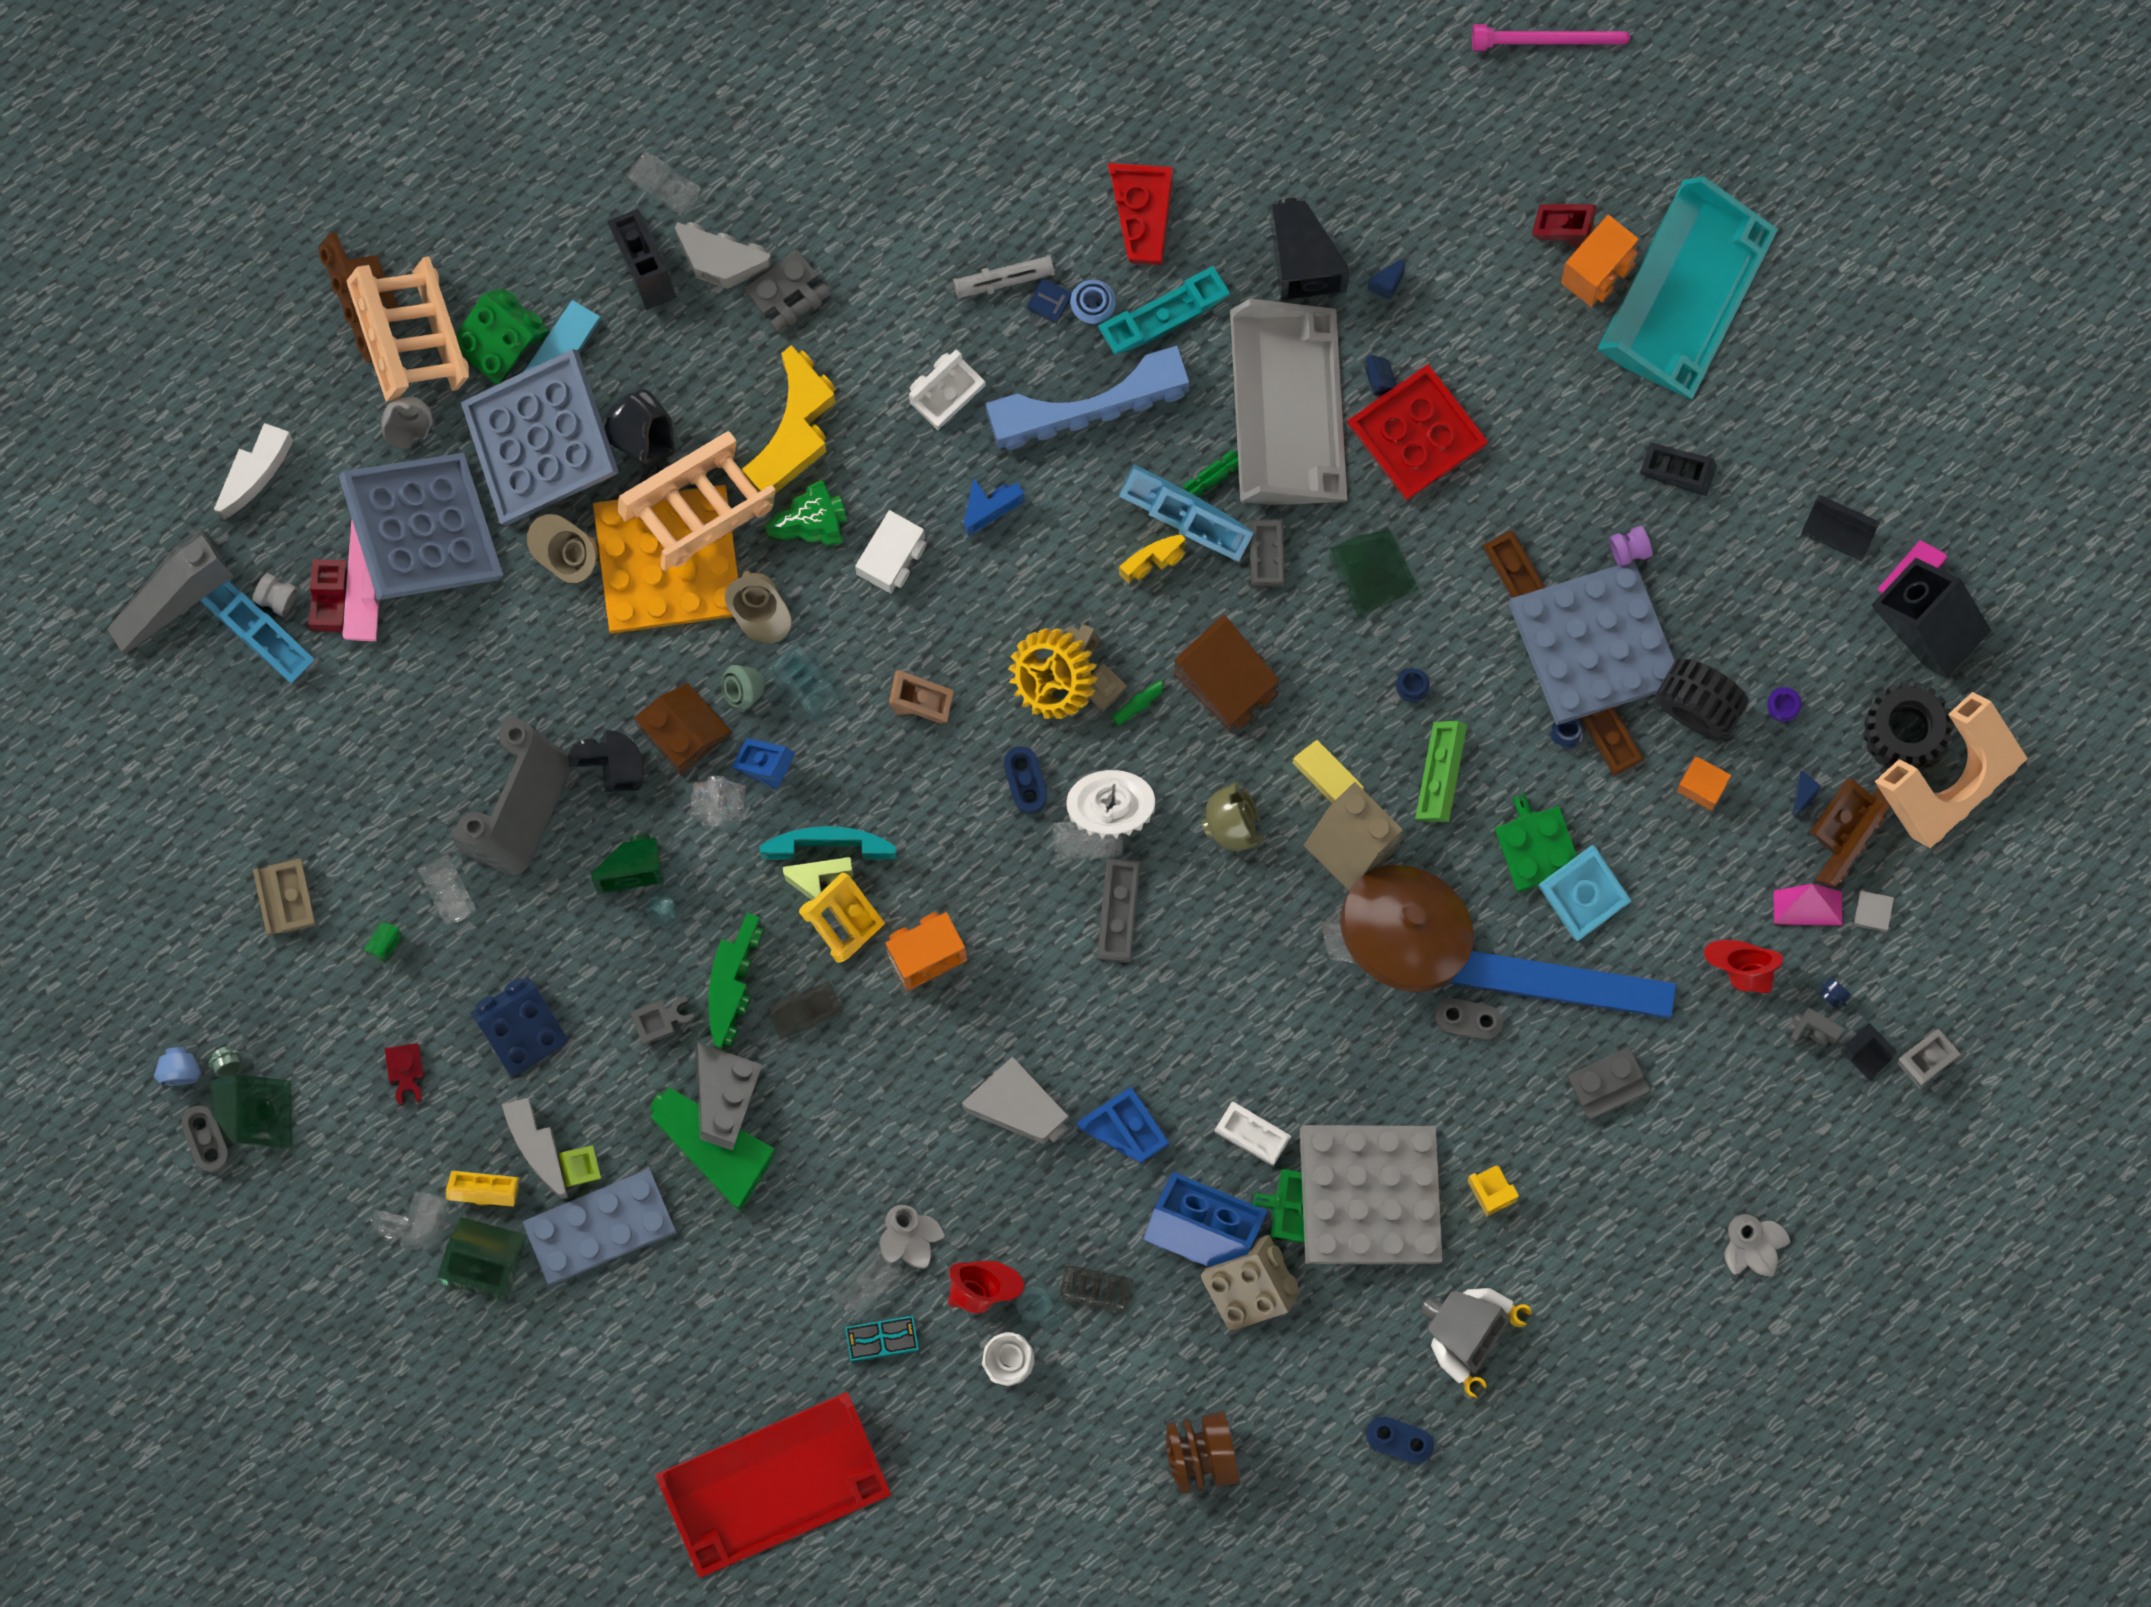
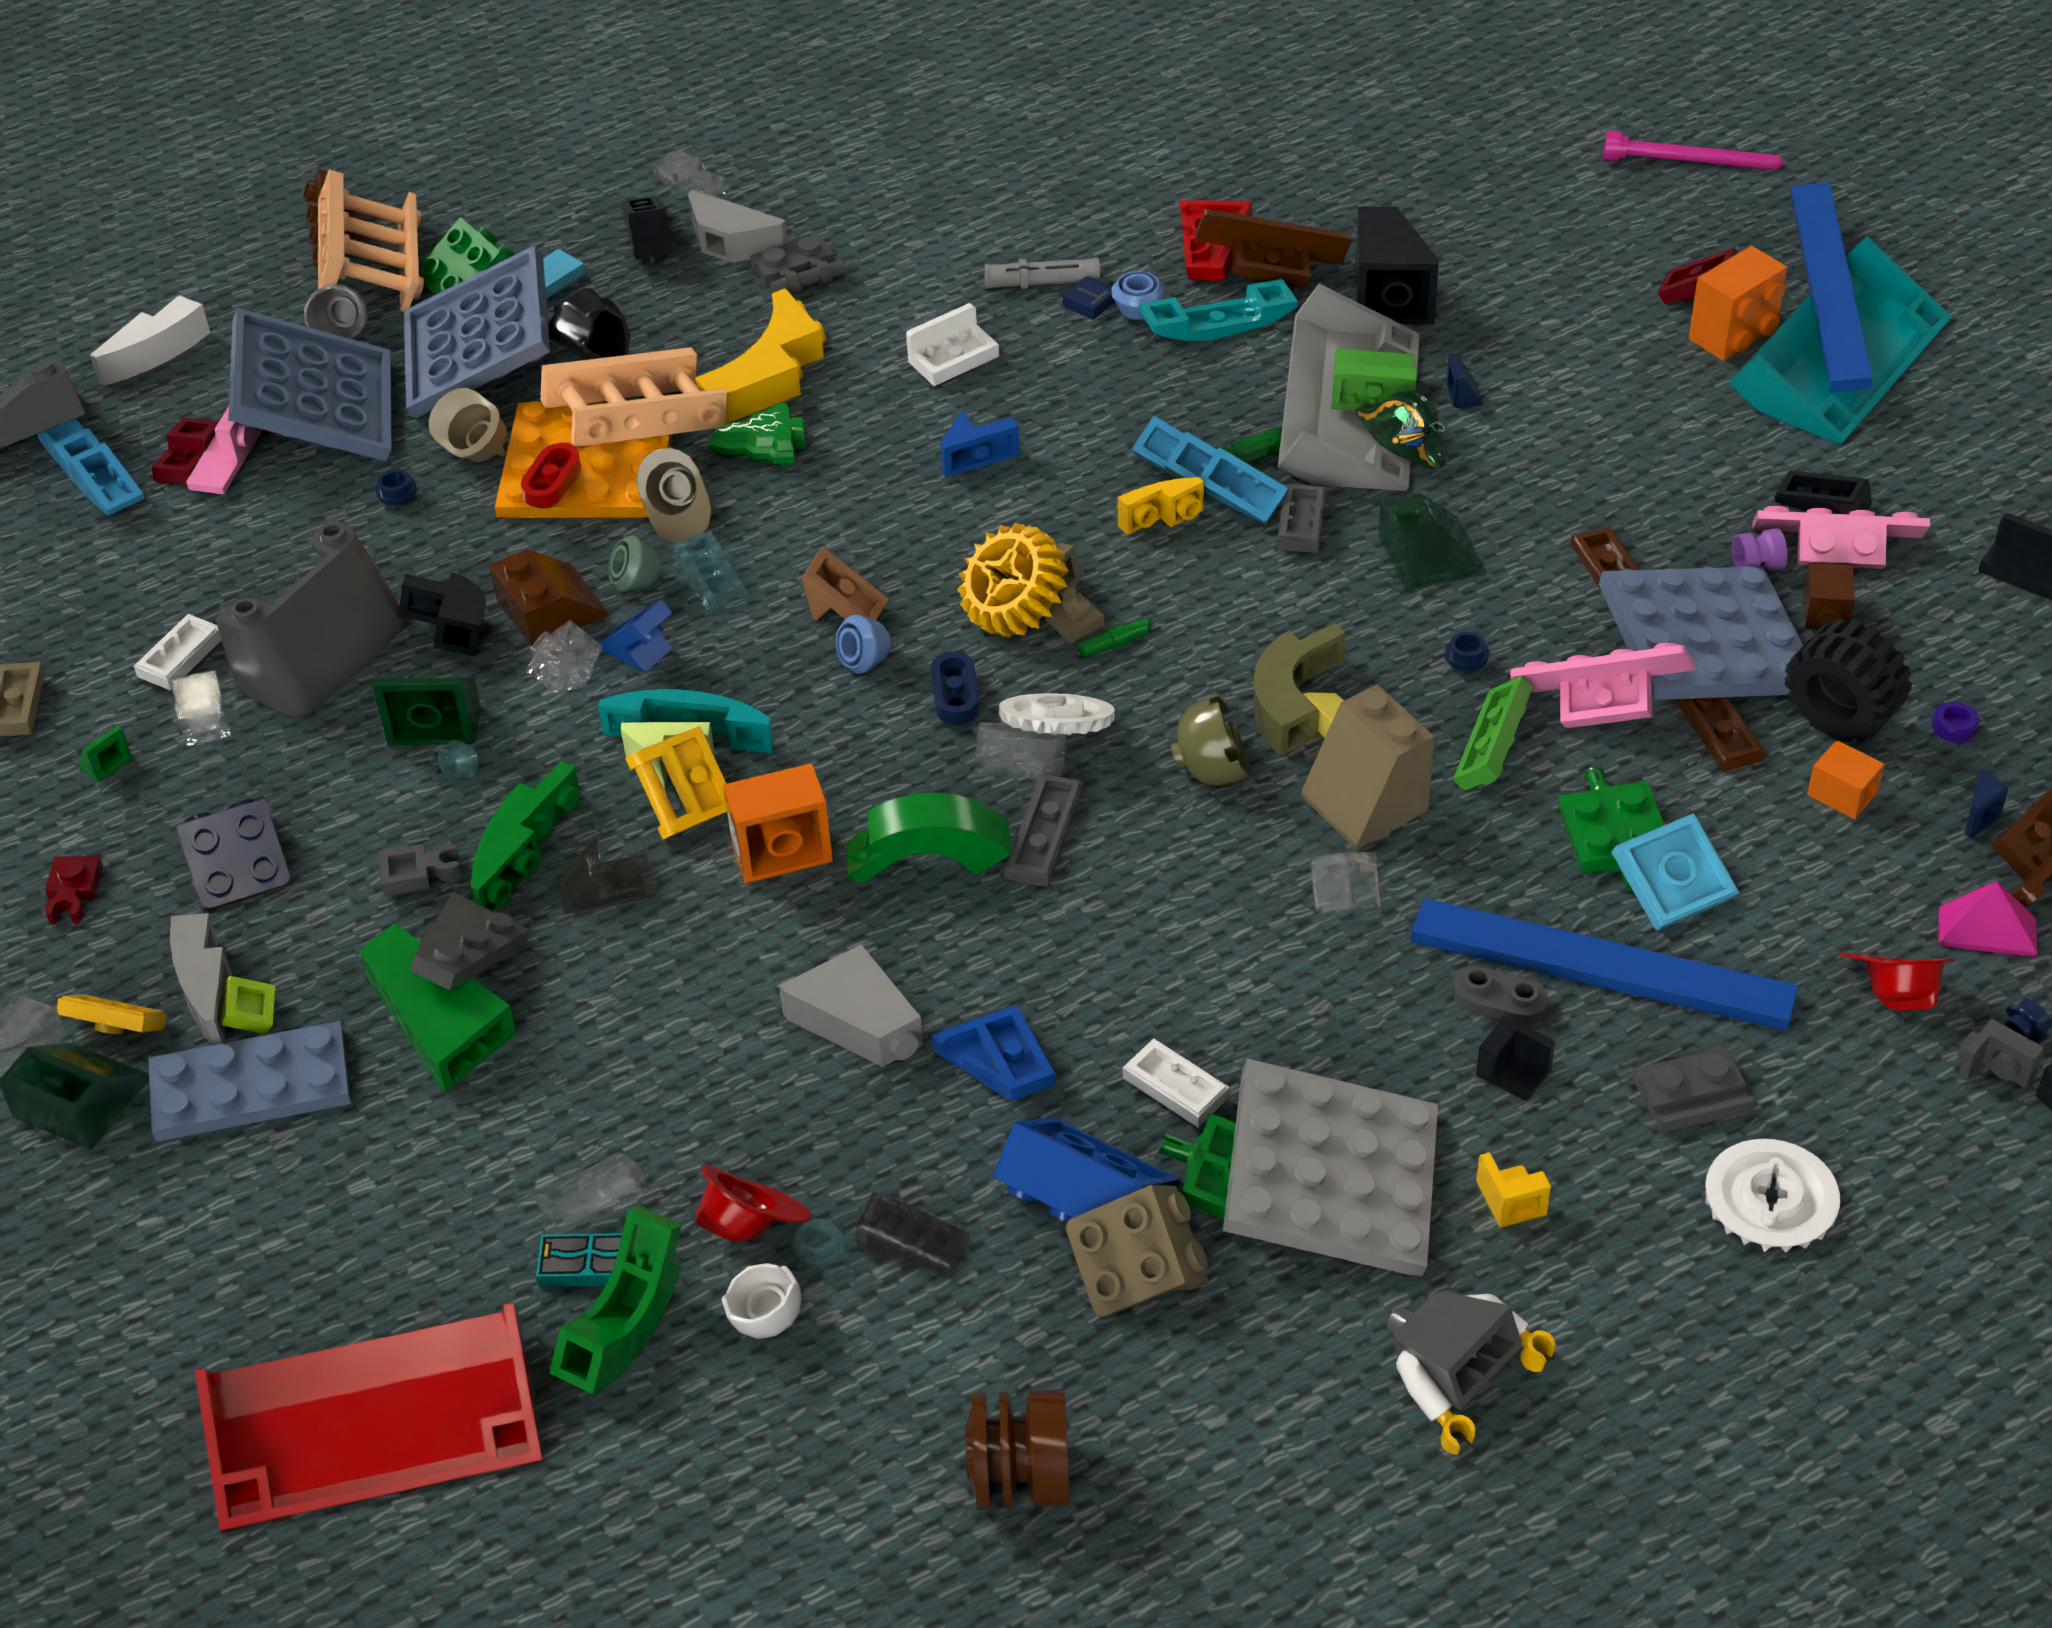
camera: 10 degrees right, 30 degrees down
light grey wheel [253,573,298,617] -> none
white piece [855,510,927,594] -> none
light grey plate [880,1205,944,1269] -> none
medium blue arch [986,346,1189,450] -> none
reddish brown slope [1174,615,1279,732] -> none
reddish brown dish [1340,865,1474,992] -> none
red plate [1347,364,1488,502] -> none
dark blue plate [1366,1417,1434,1464] -> none
dark blue slope [1368,260,1406,299] -> none
dark blue plate [1550,719,1584,749] -> none
light grey plate [1724,1214,1790,1277] -> none
none -> white plate [134,614,222,690]
none -> dark blue plate [375,469,417,505]
none -> red plate [521,443,581,509]
none -> green arch [549,1205,682,1394]
none -> medium blue cone [836,615,891,674]
none -> green arch [846,793,1012,883]
none -> reddish brown bracket [1196,209,1352,287]
none -> olive arch [1253,623,1345,756]
none -> bright green bracket [1331,348,1417,415]
none -> clear green hat [1354,390,1446,472]
none -> black panel [1476,1016,1555,1100]
none -> bright pink bracket [1510,643,1695,728]
none -> white gear [1705,1139,1840,1253]
none -> bright pink bracket [1752,506,1930,569]
none -> blue tile [1790,182,1872,392]
none -> reddish brown brick [1803,563,1855,628]

